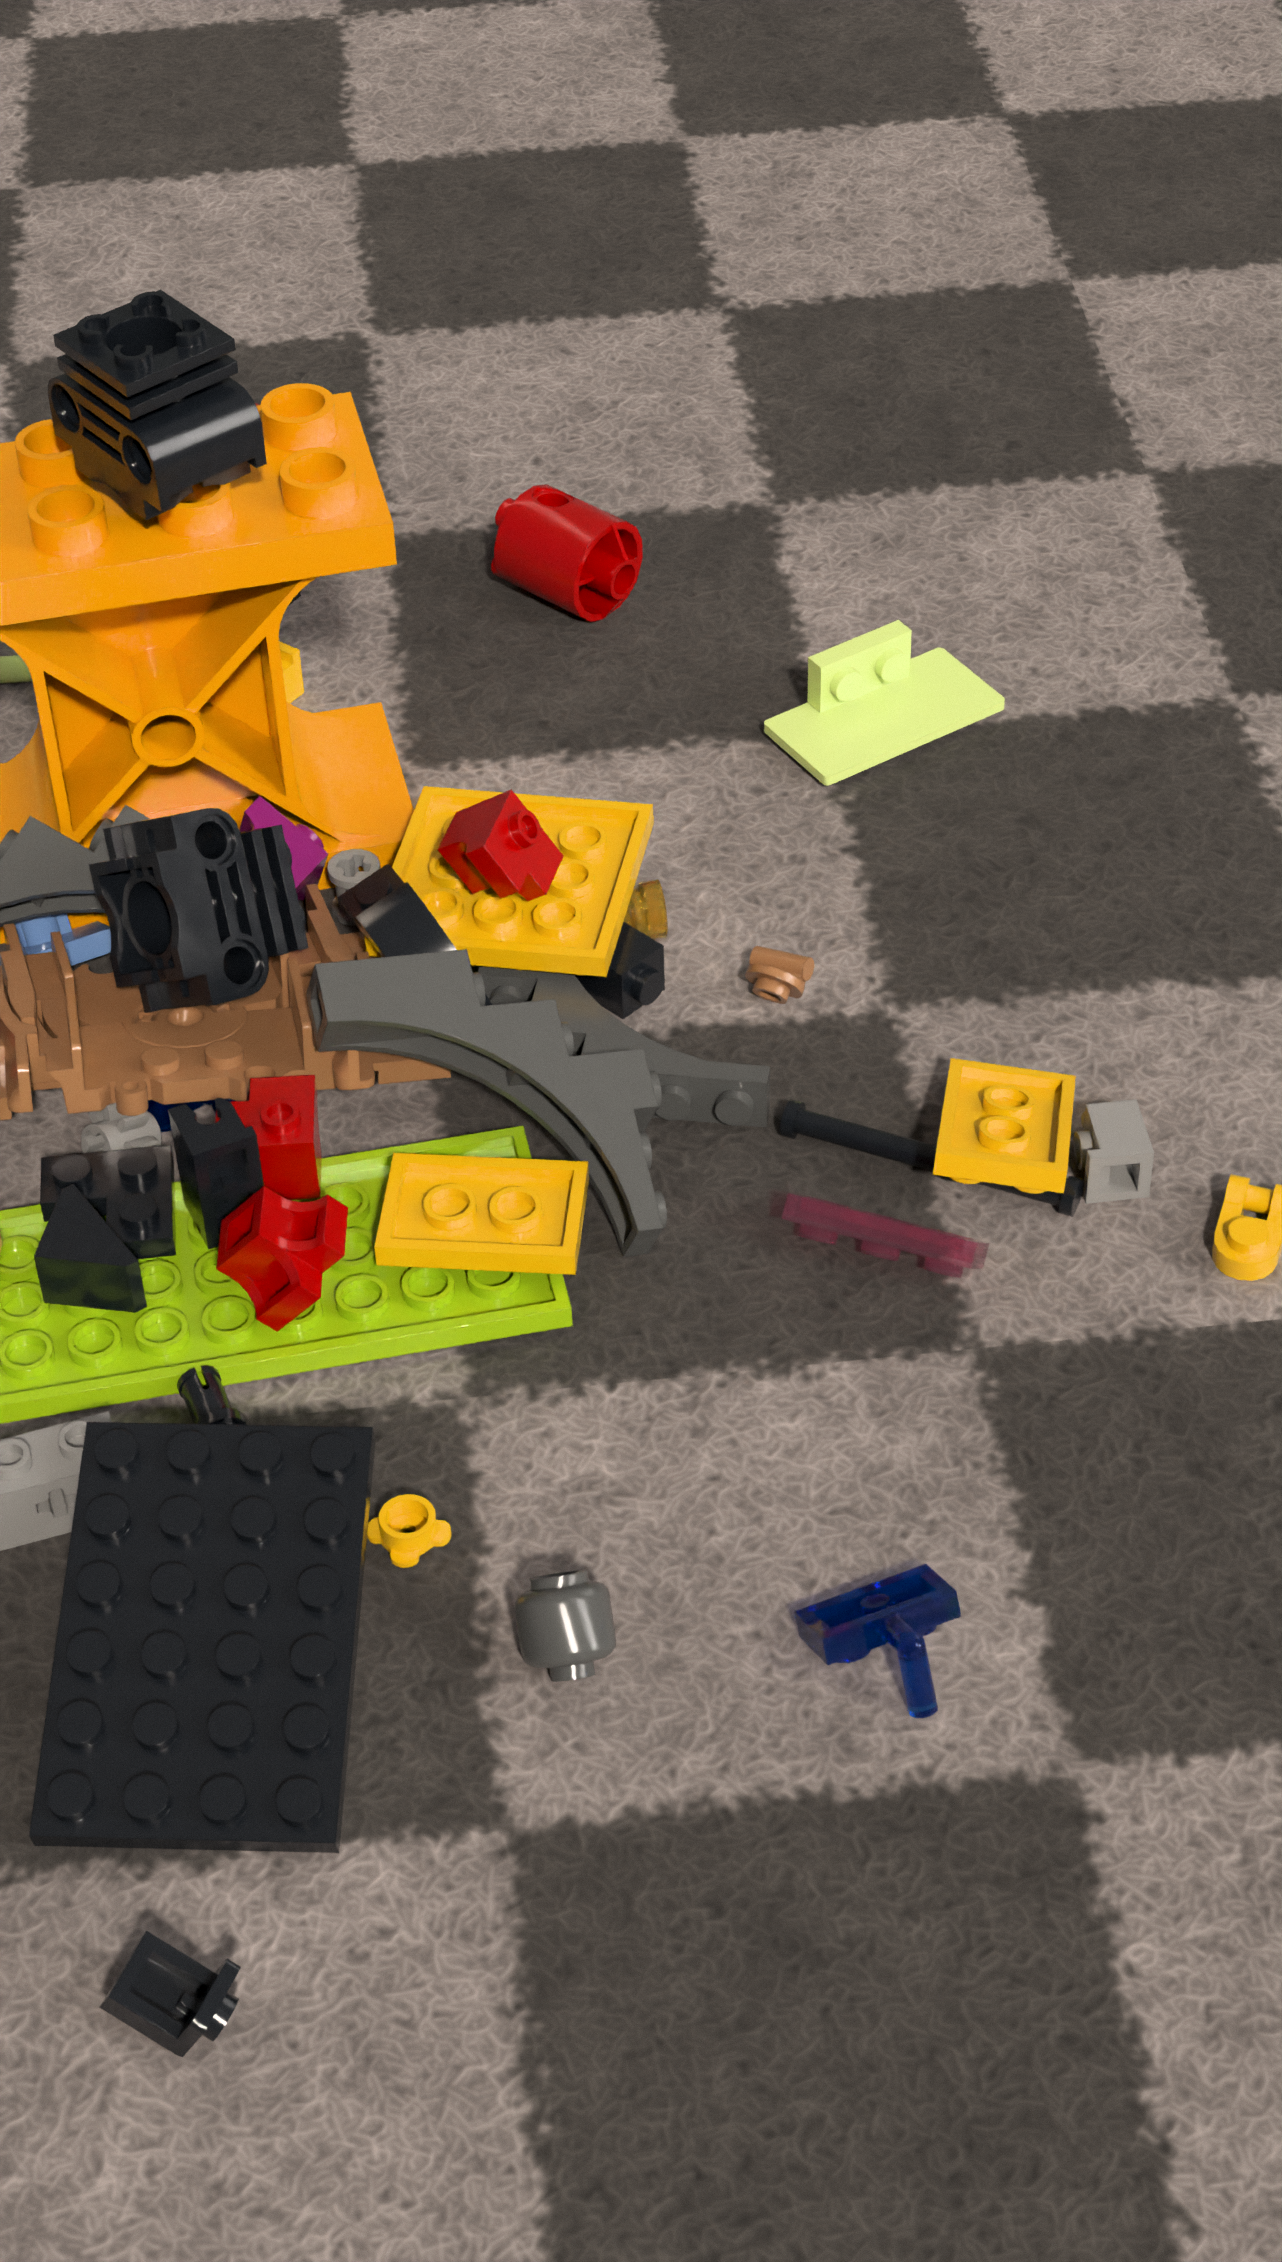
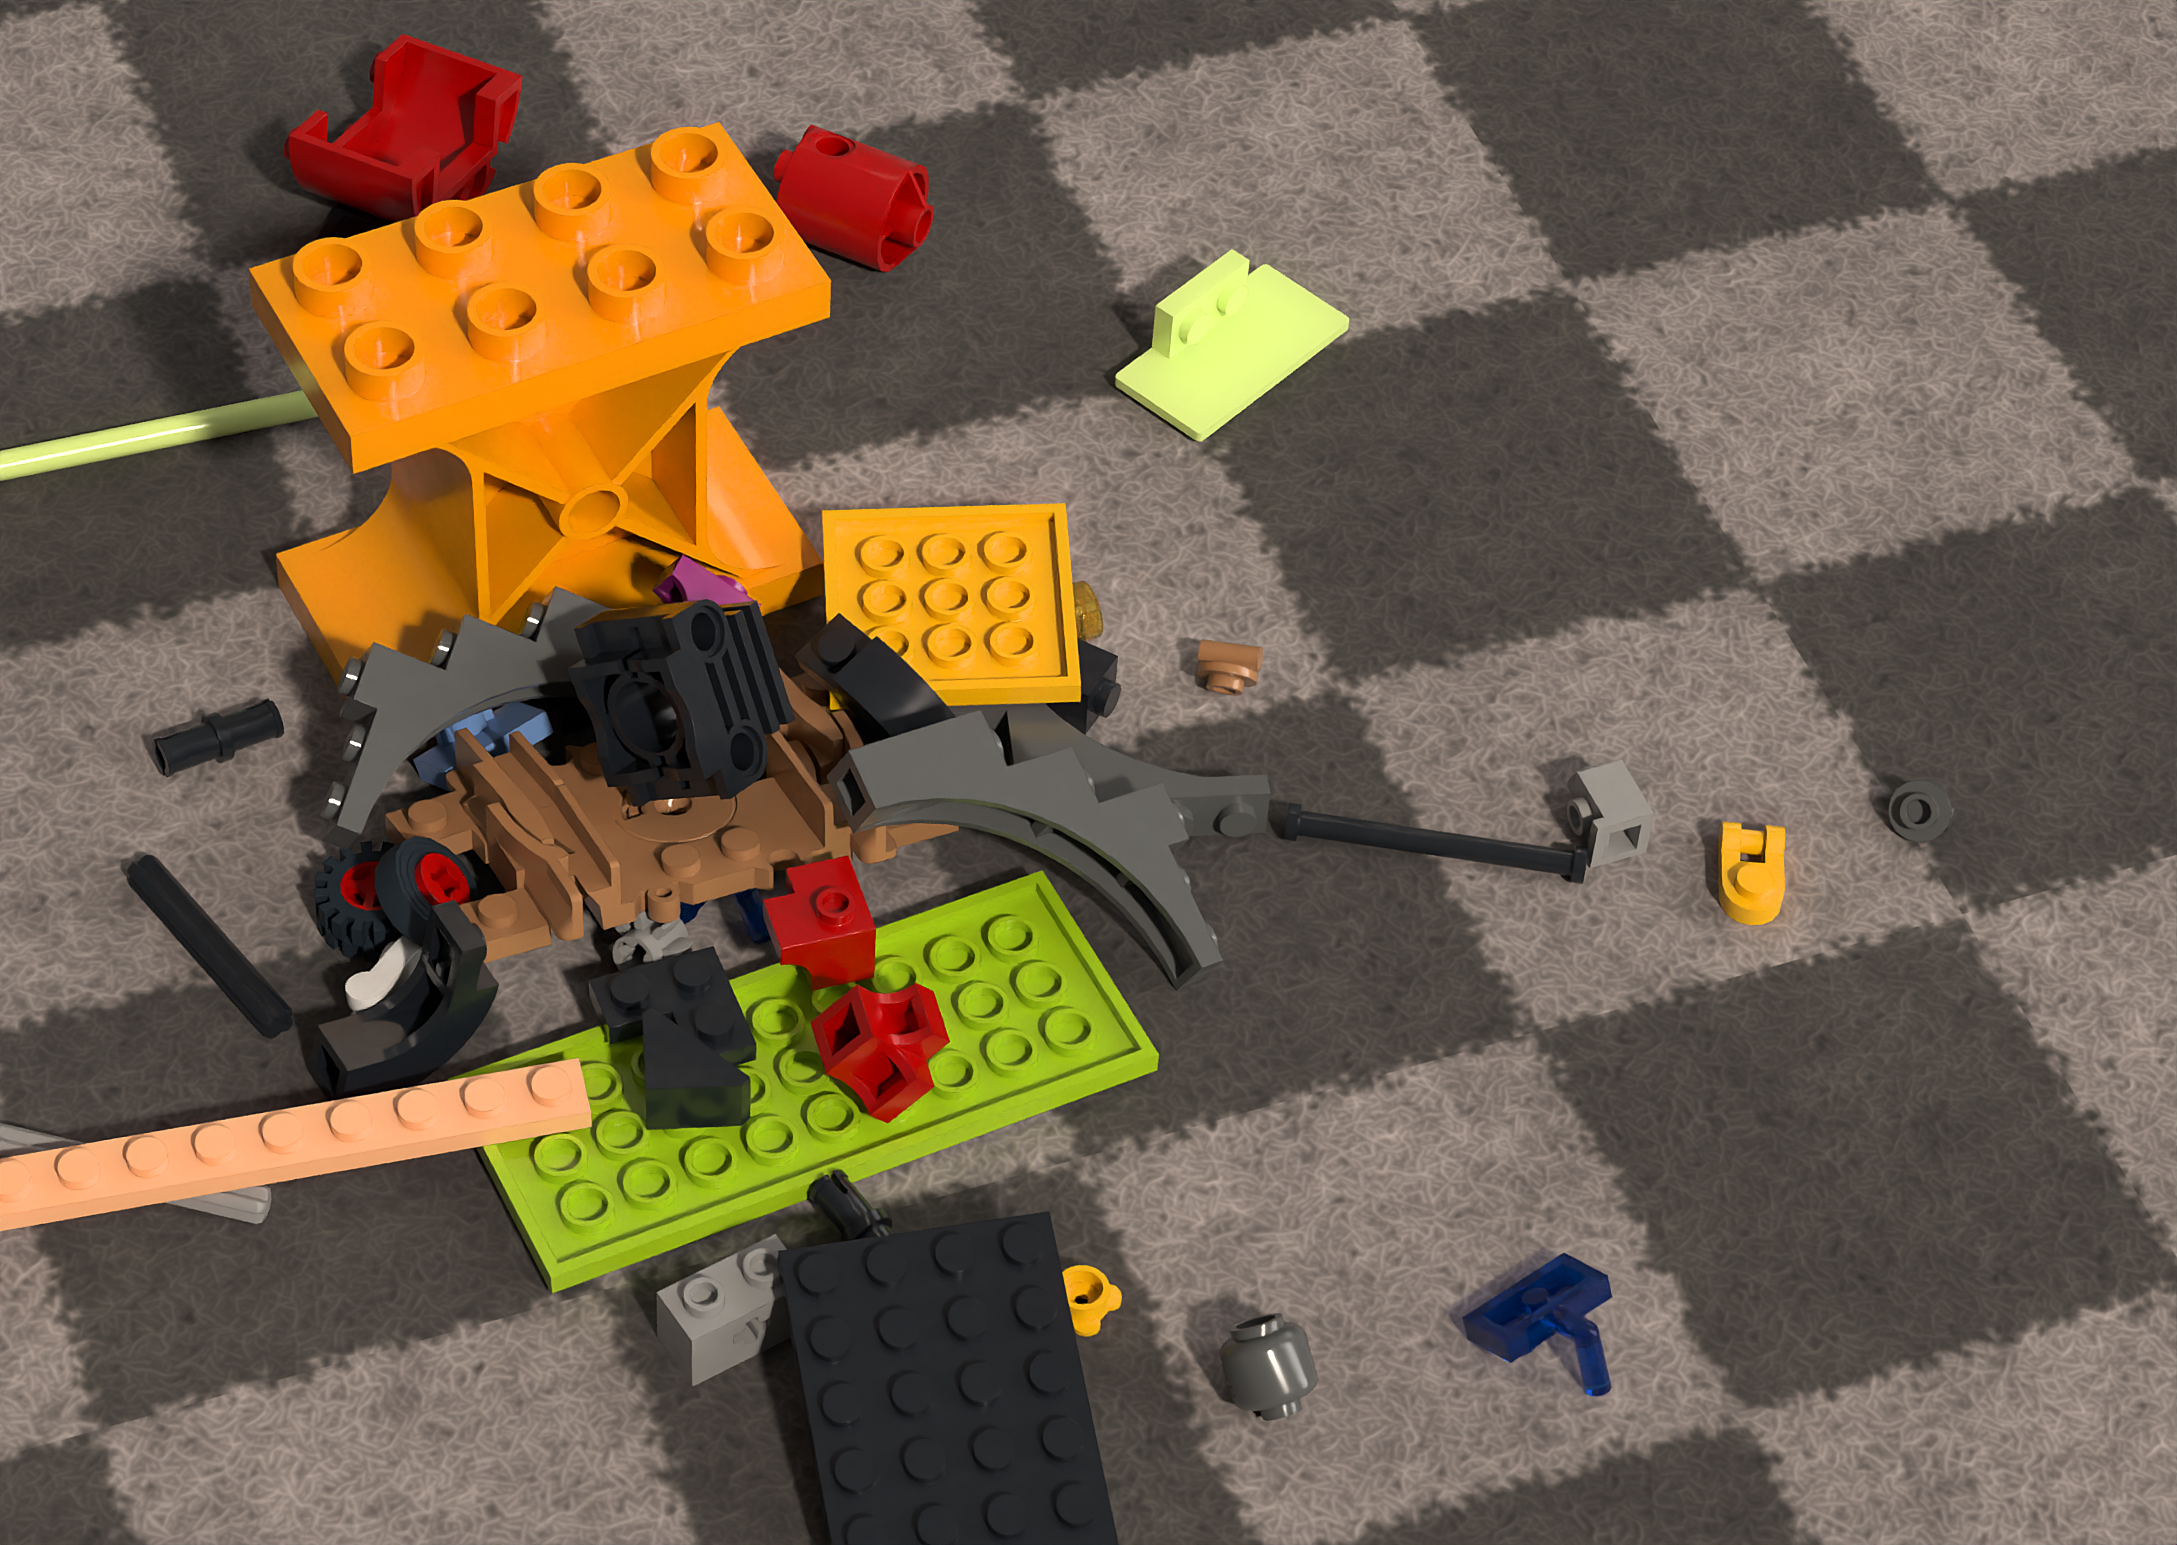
camera: 20 degrees left, 5 degrees up
black piece [48,289,267,520] -> none
black hinge [168,1098,264,1250] -> none
light grey bush [327,849,381,926] -> none
yellow plate [374,1153,589,1275] -> none
red brick [437,789,564,901] -> none
clear pink plate [781,1193,989,1278] -> none
yellow plate [933,1058,1076,1194] -> none

